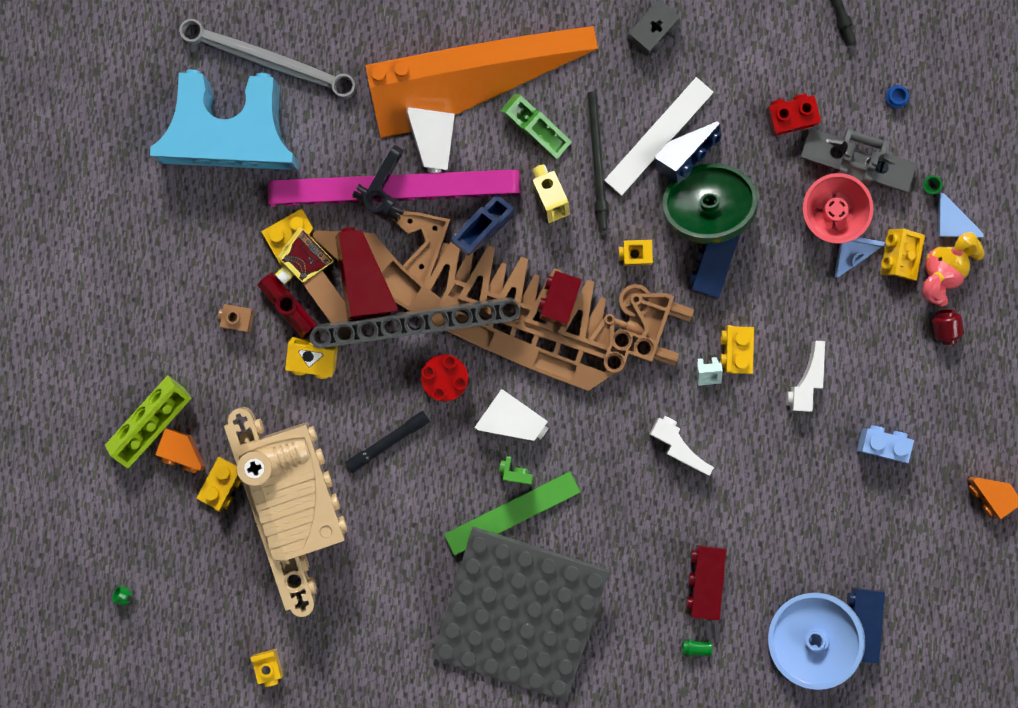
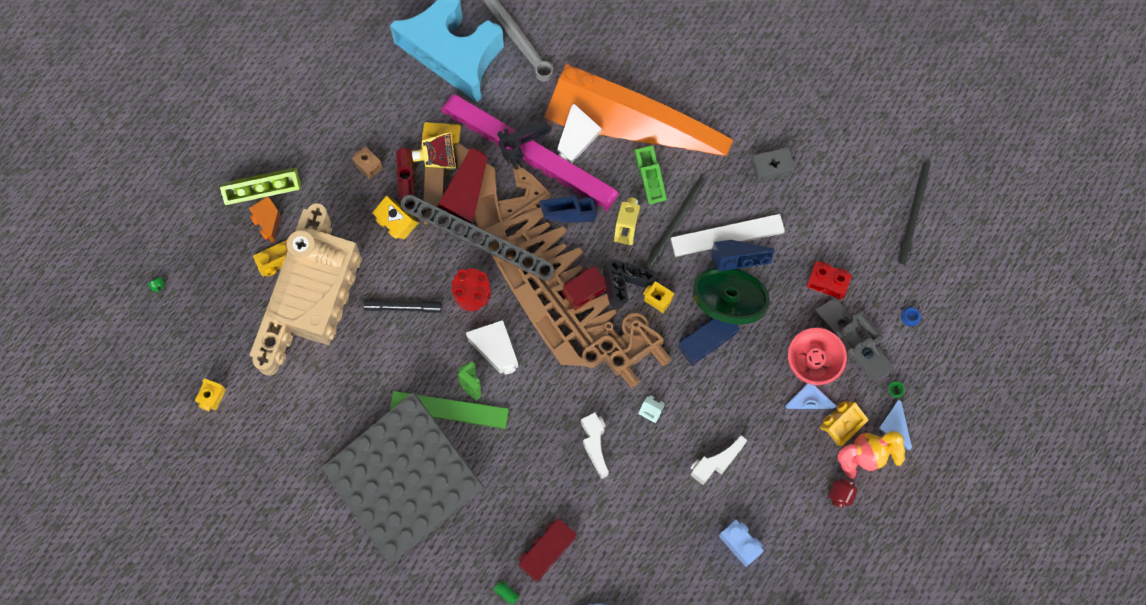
camera: 30 degrees right, 15 degrees down
yellow bracket [720,325,754,374] -> none
none -> black beam [603,259,655,309]

